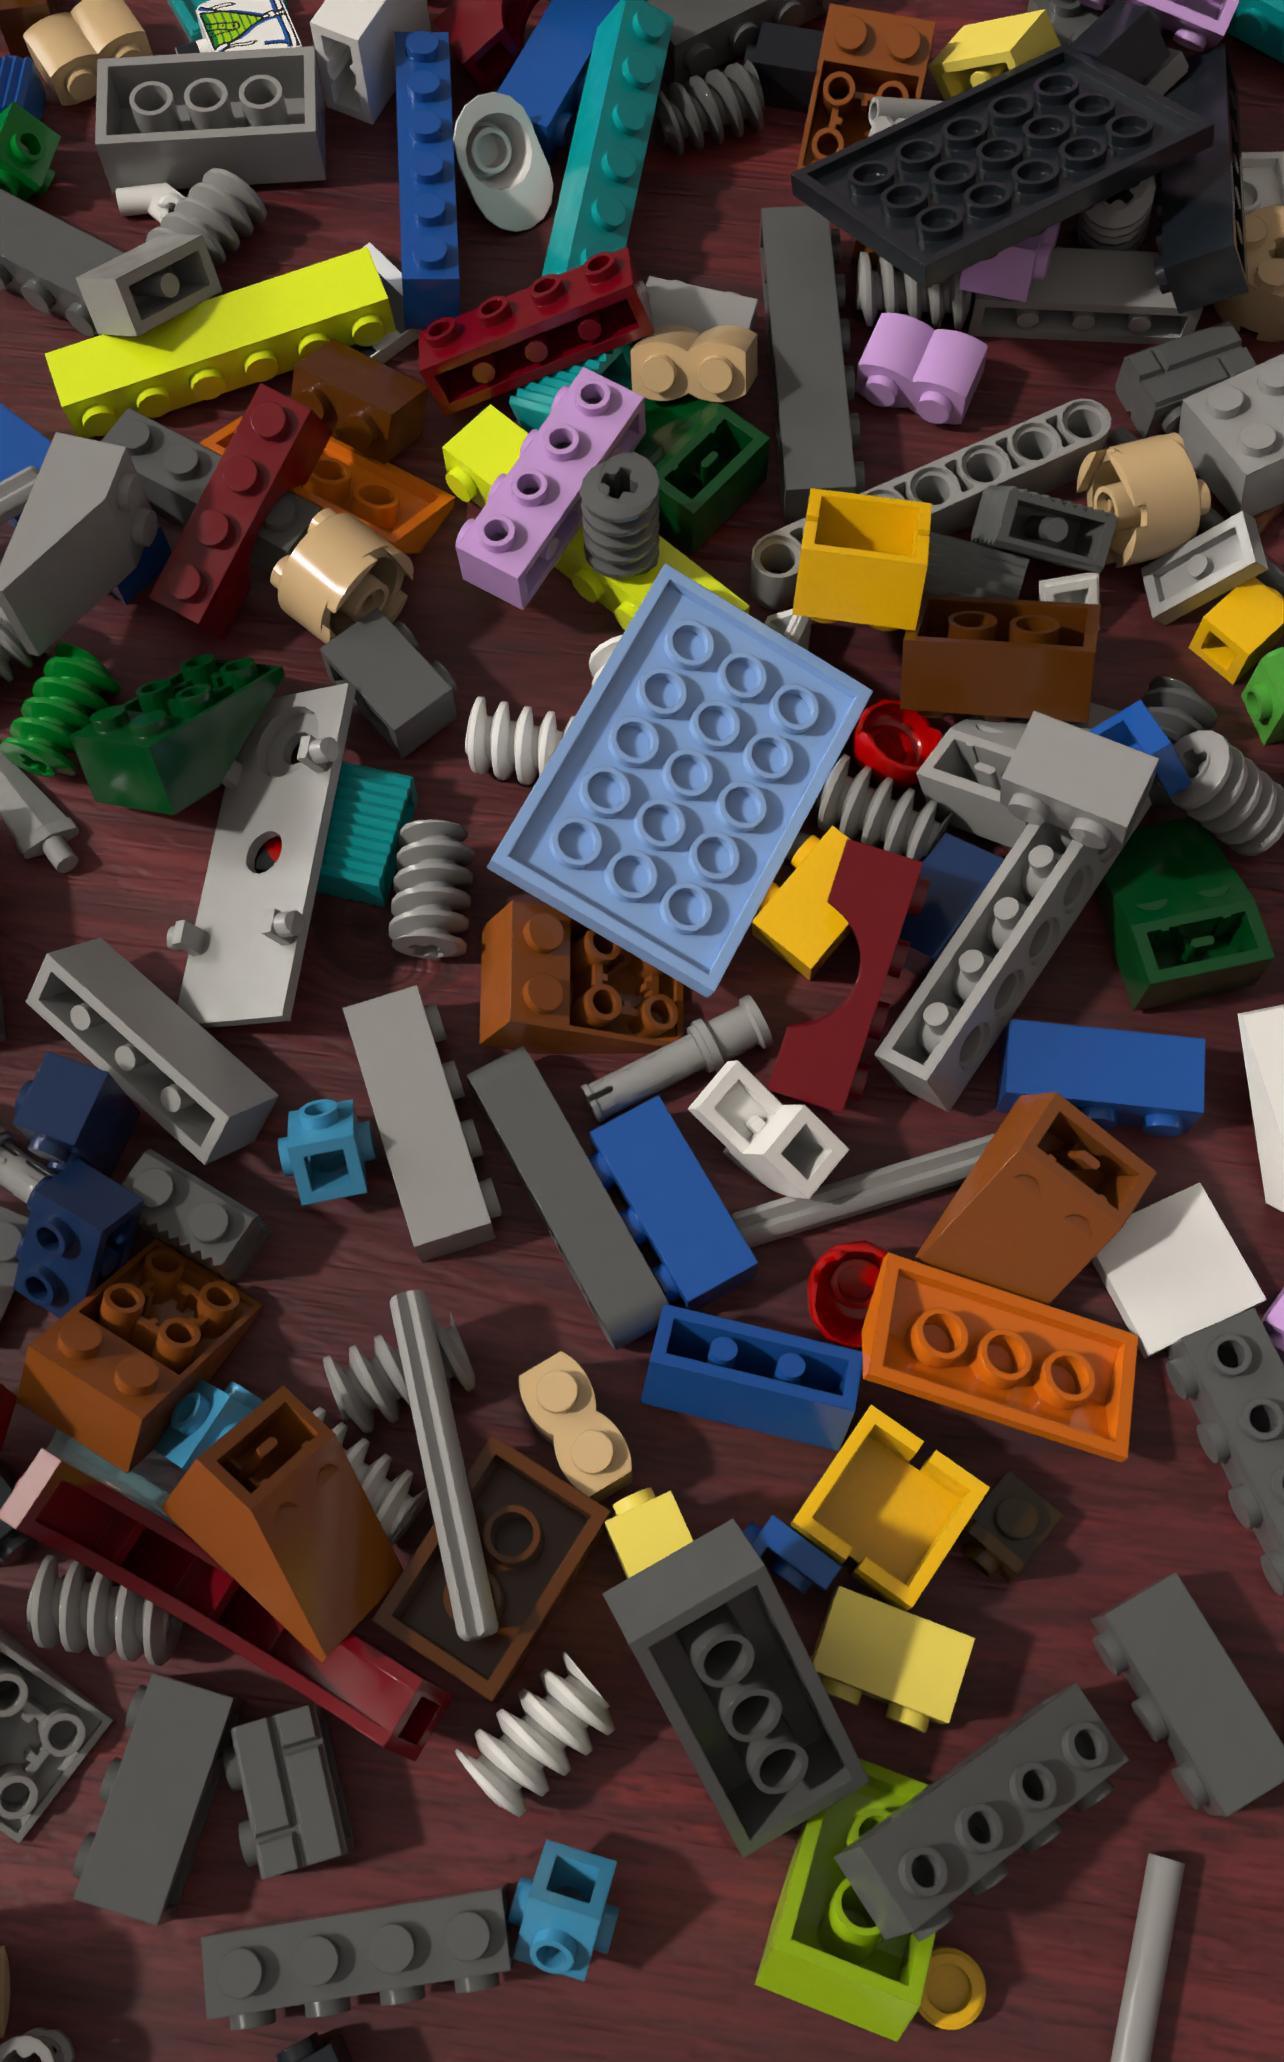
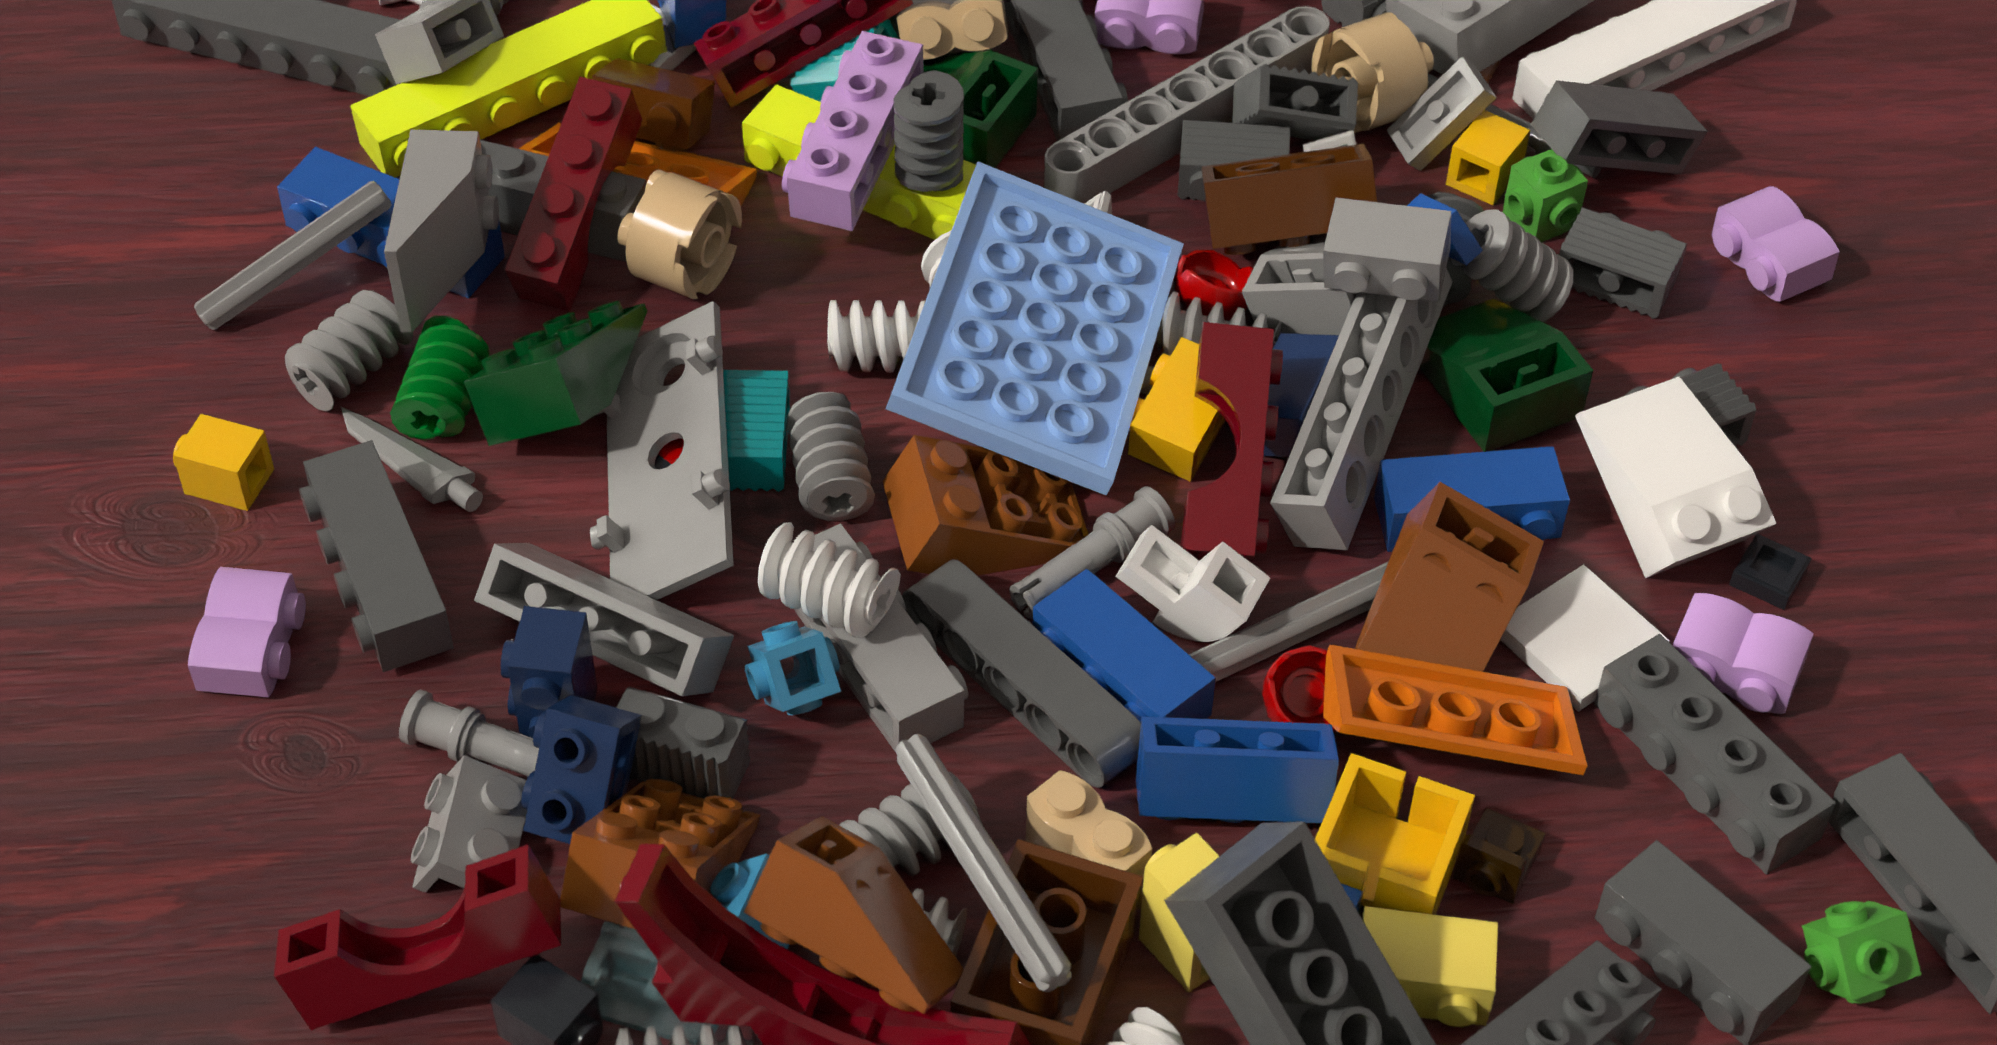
camera: 15 degrees left, 20 degrees down
dark grey brick [320,608,458,759] -> none
yellow piece [792,488,932,631] -> none
none -> white piece [758,522,901,638]

